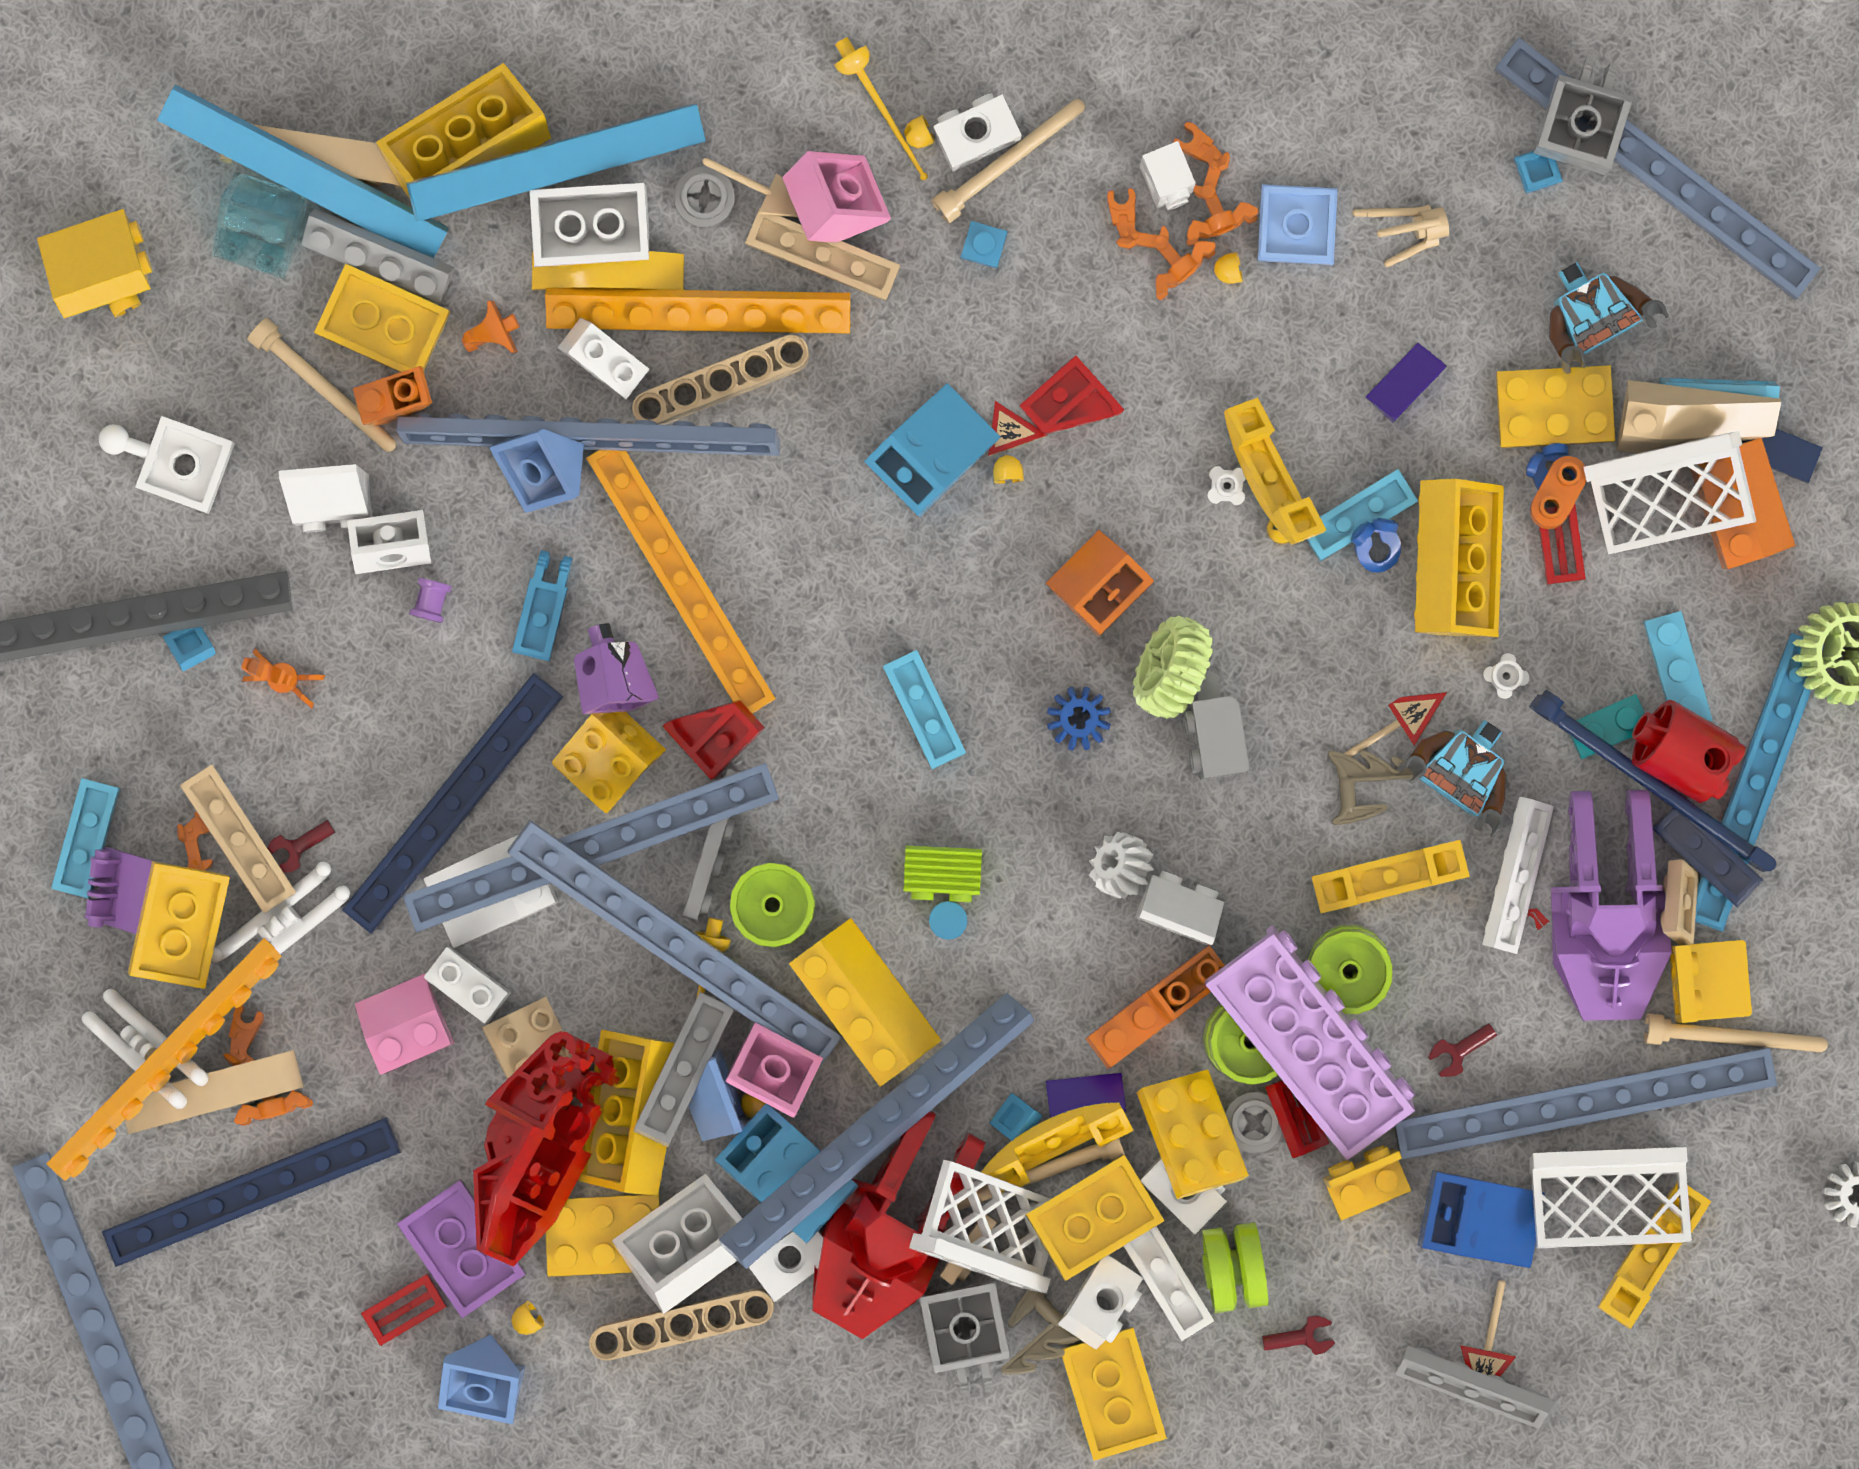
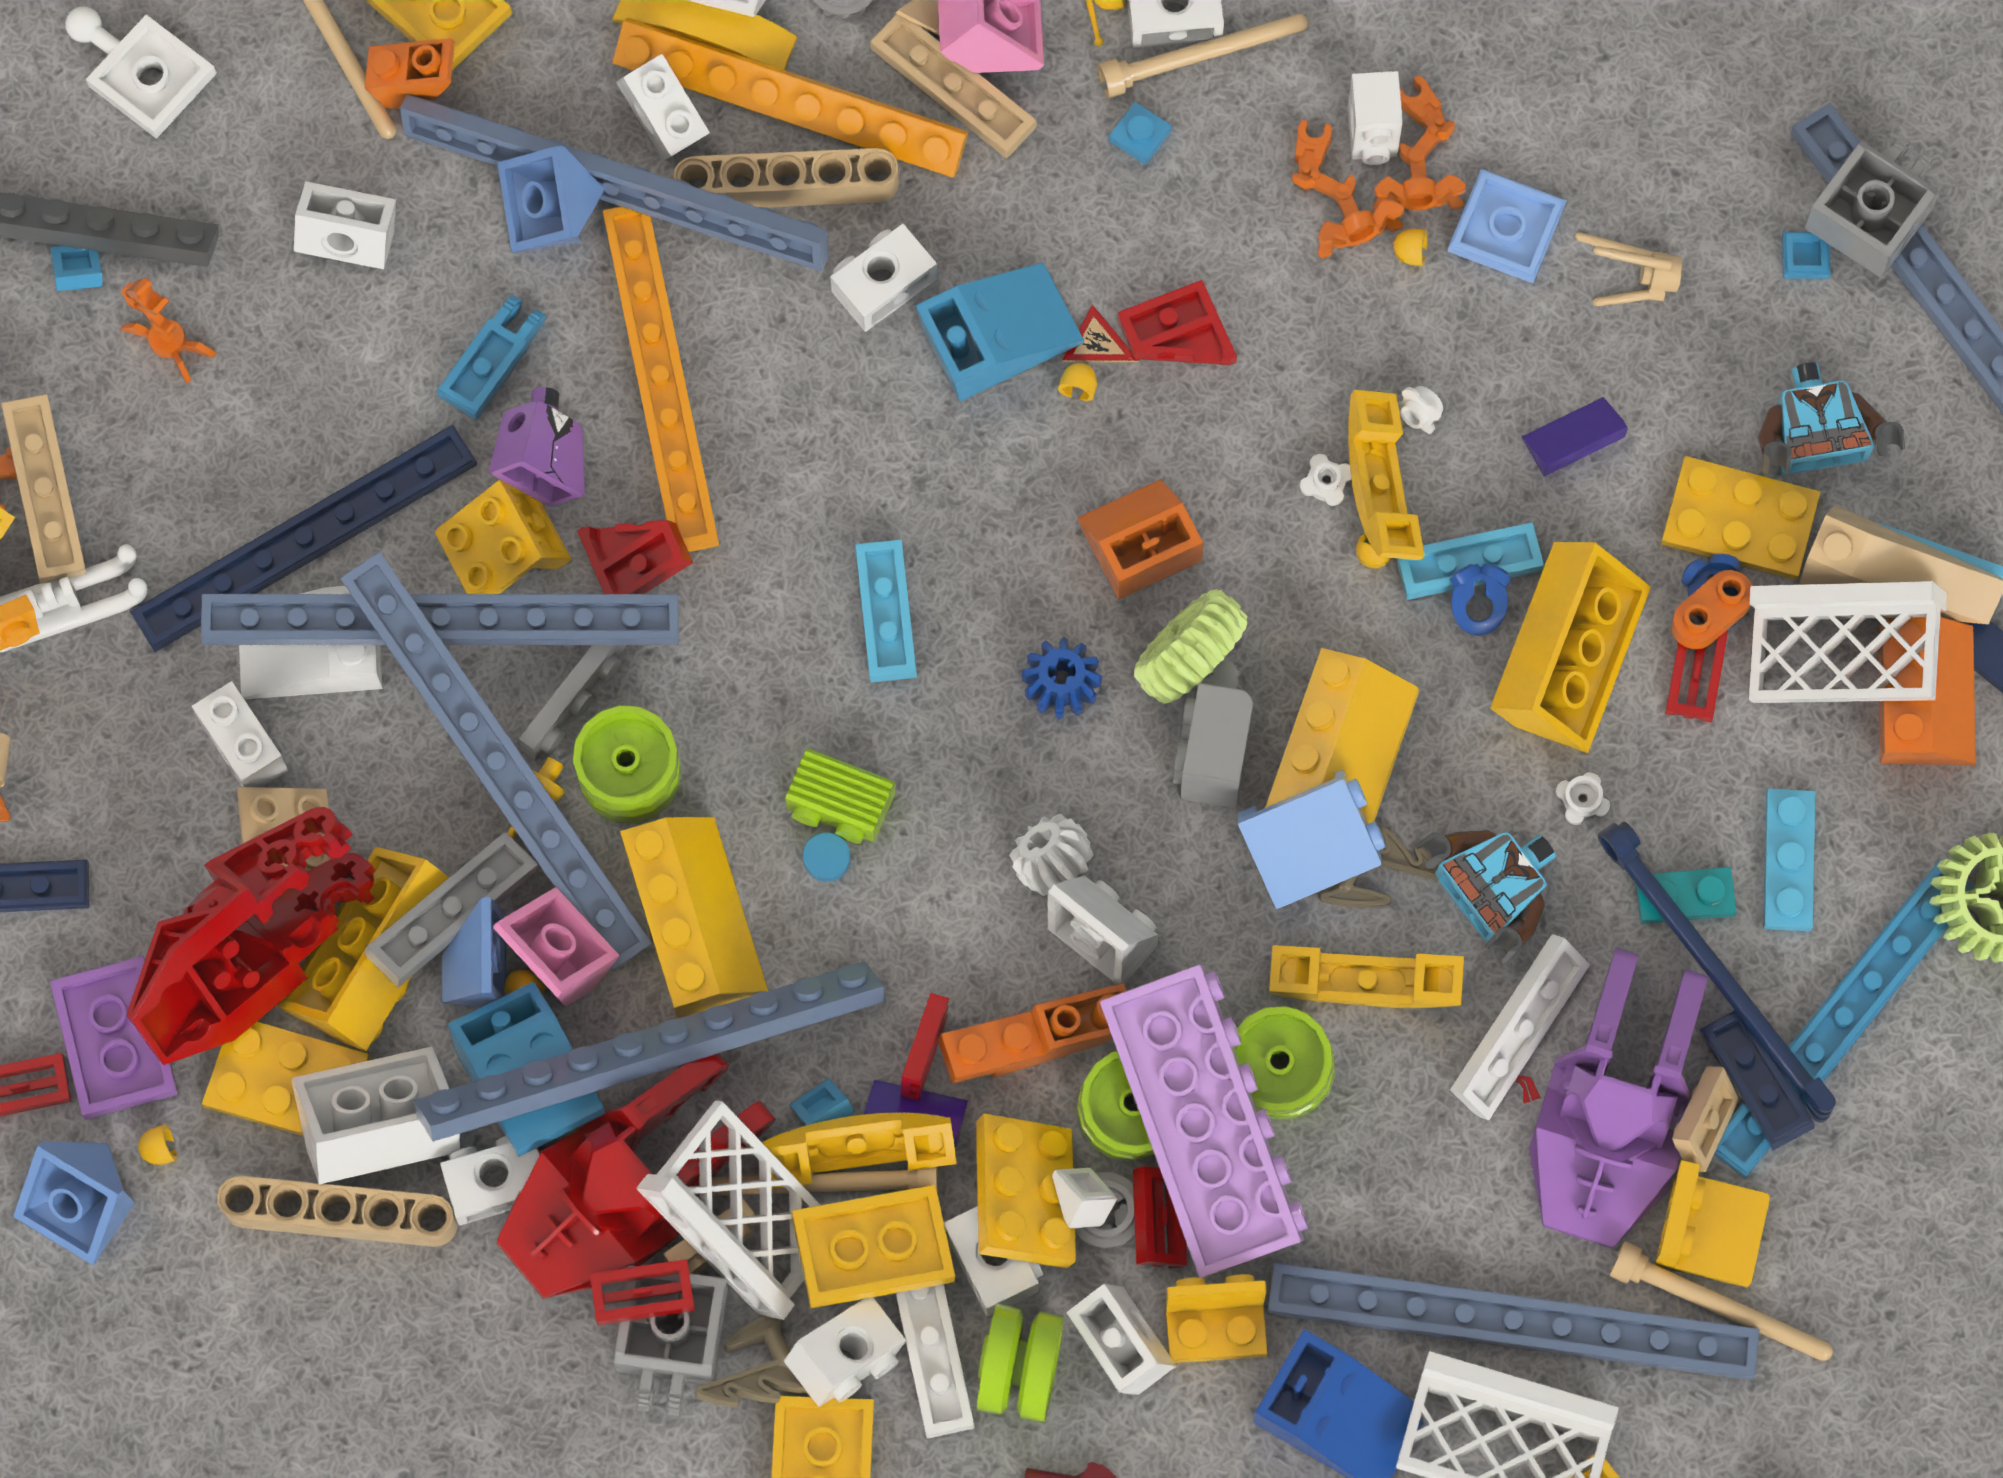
camera: 20 degrees right, 15 degrees down
dark red bar [267,820,336,873] -> none
white slope [279,464,372,532] -> none
bright pink slope [355,974,455,1075] -> none
medium lavender bush [409,578,452,623] -> none
orange piece [461,300,520,353] -> none
piece [1343,692,1447,757] -> none
dark red bar [1428,1023,1497,1077] -> none
red cylinder [1632,699,1746,803] -> none
none -> red tile [590,1259,695,1326]
none -> white brick [830,224,938,332]
none -> red tile [901,993,949,1101]
none -> white slope [1052,1168,1117,1228]
none -> white brick [1066,1283,1176,1395]
none -> light blue panel [1238,770,1386,909]
none -> yellow slope [1265,648,1420,824]
none -> white plate [1398,386,1443,434]

